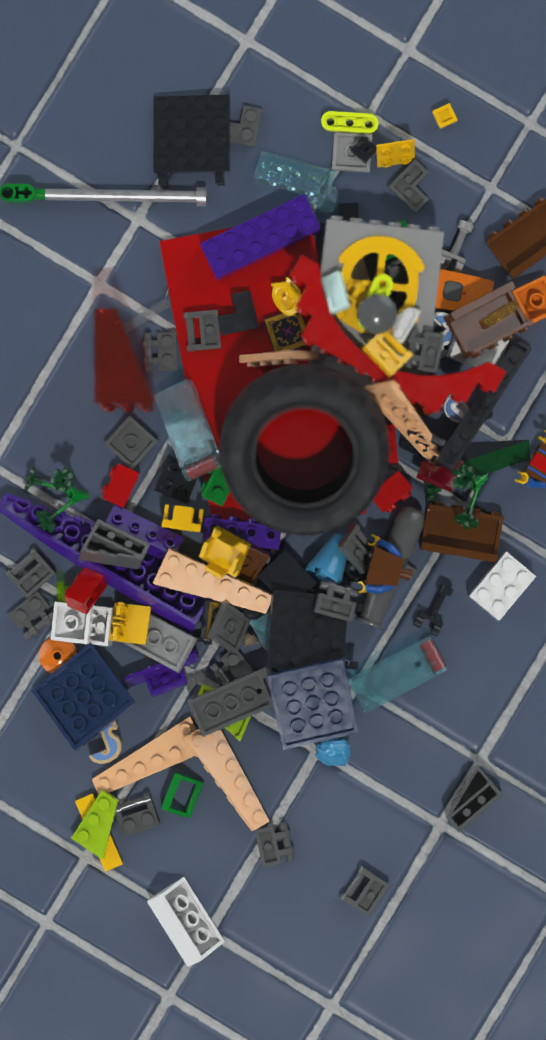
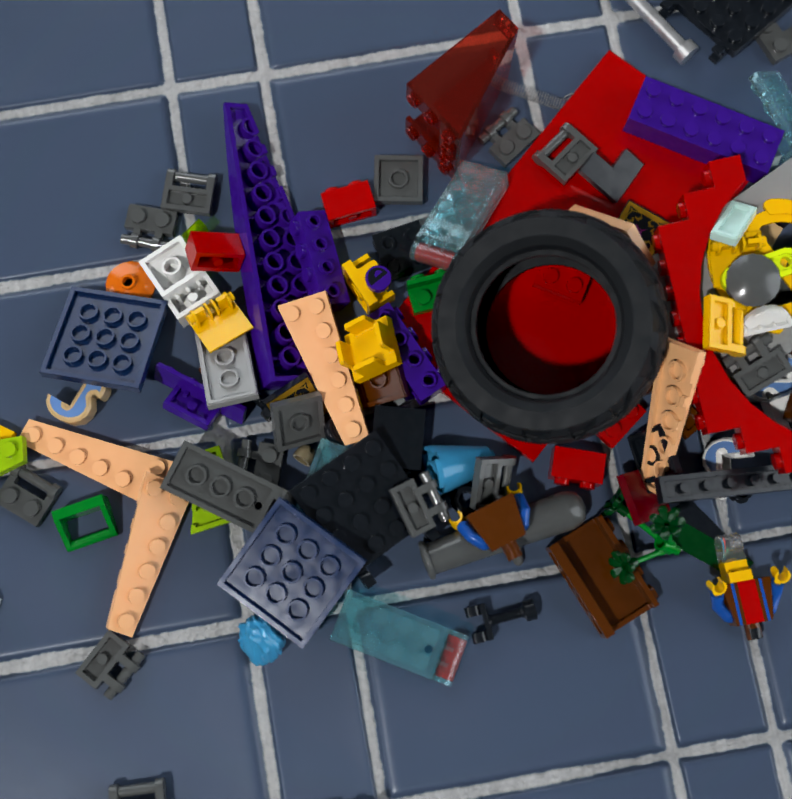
camera: 45 degrees right, 10 degrees down
dark green plant [23,466,89,533] -> none
dark grey wedge [78,519,150,569] -> none
yellow hat [271,277,301,316] -> none
white brick [468,552,536,621] -> none
none -> dark purple tile [365,265,391,293]
none -> leg [715,532,753,584]

